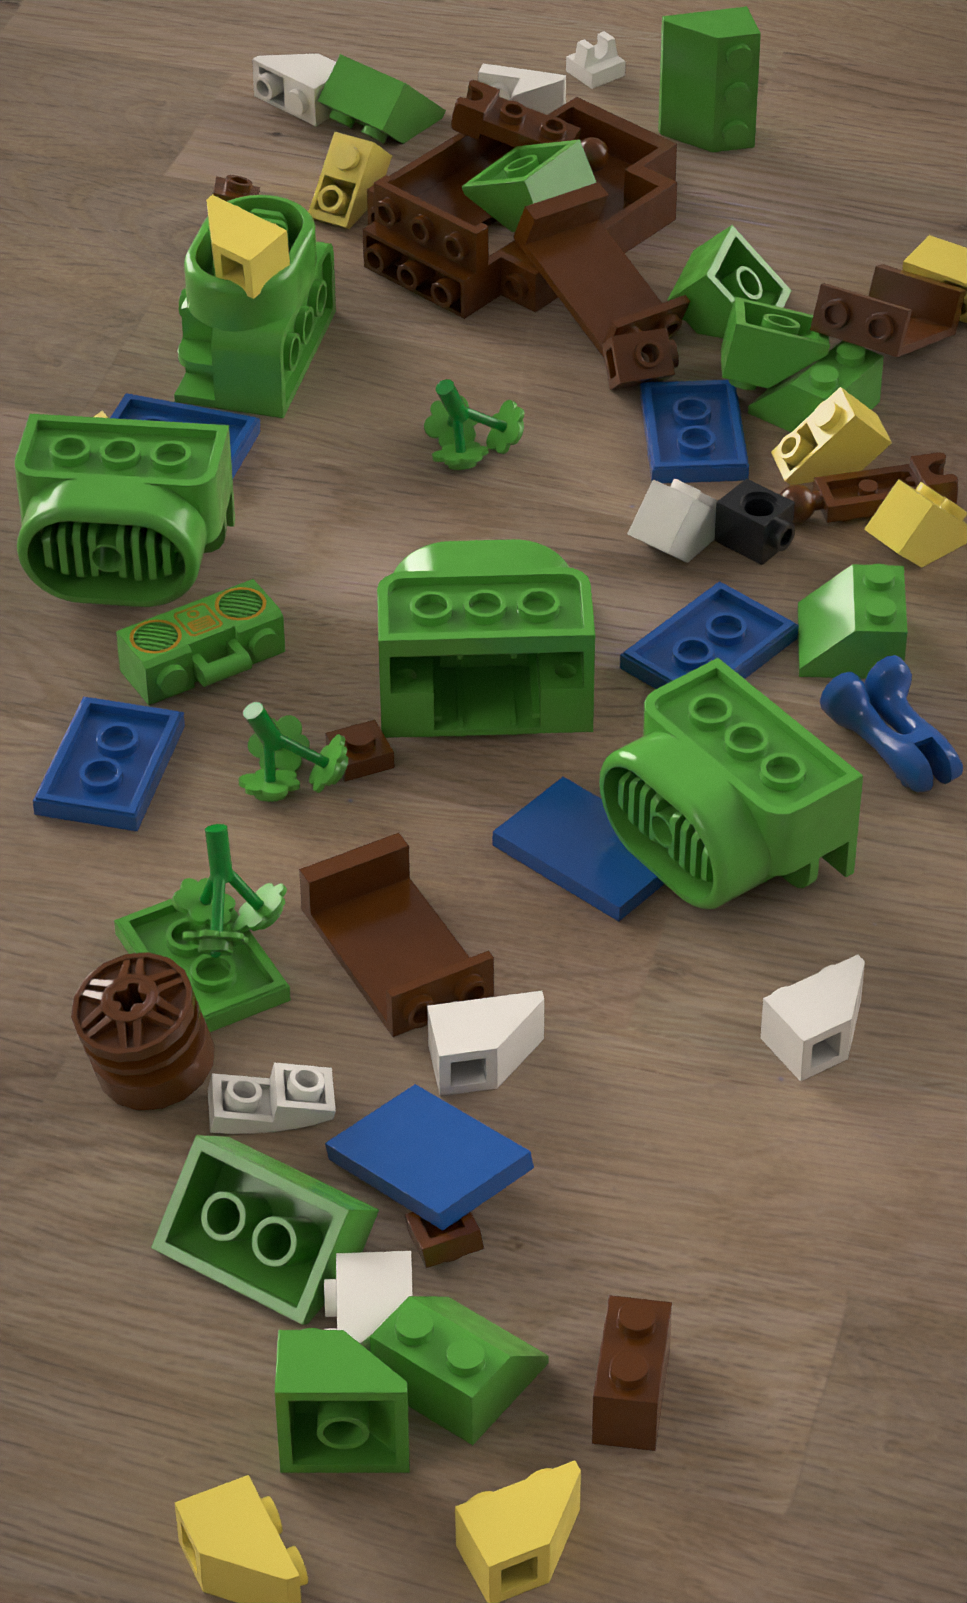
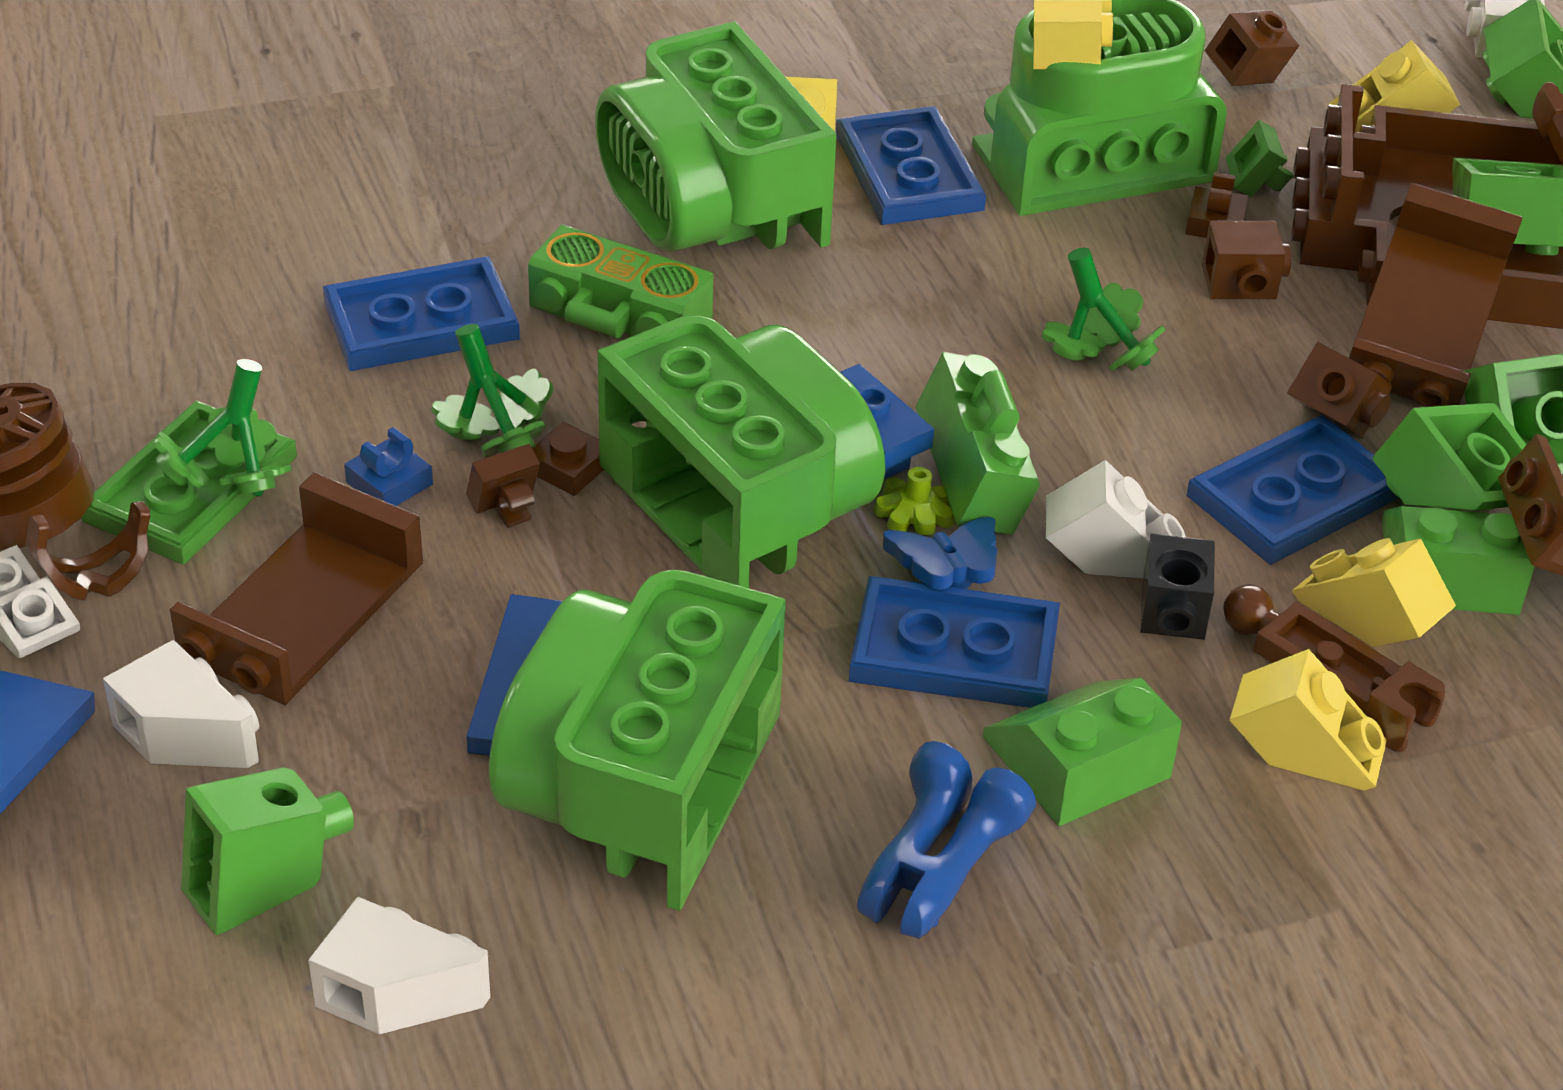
camera: 55 degrees right, 0 degrees up
none -> reddish brown helmet [25,501,151,600]
none -> bright green torso [181,767,354,935]
none -> blue tile [344,427,433,506]
none -> reddish brown tile [466,443,540,528]
none -> blue animal [883,517,997,590]
none -> bright green piece [915,352,1040,535]
none -> reddish brown tile [1185,172,1249,238]
none -> reddish brown brick [1202,221,1291,299]
none -> bright green tile [1225,120,1294,197]

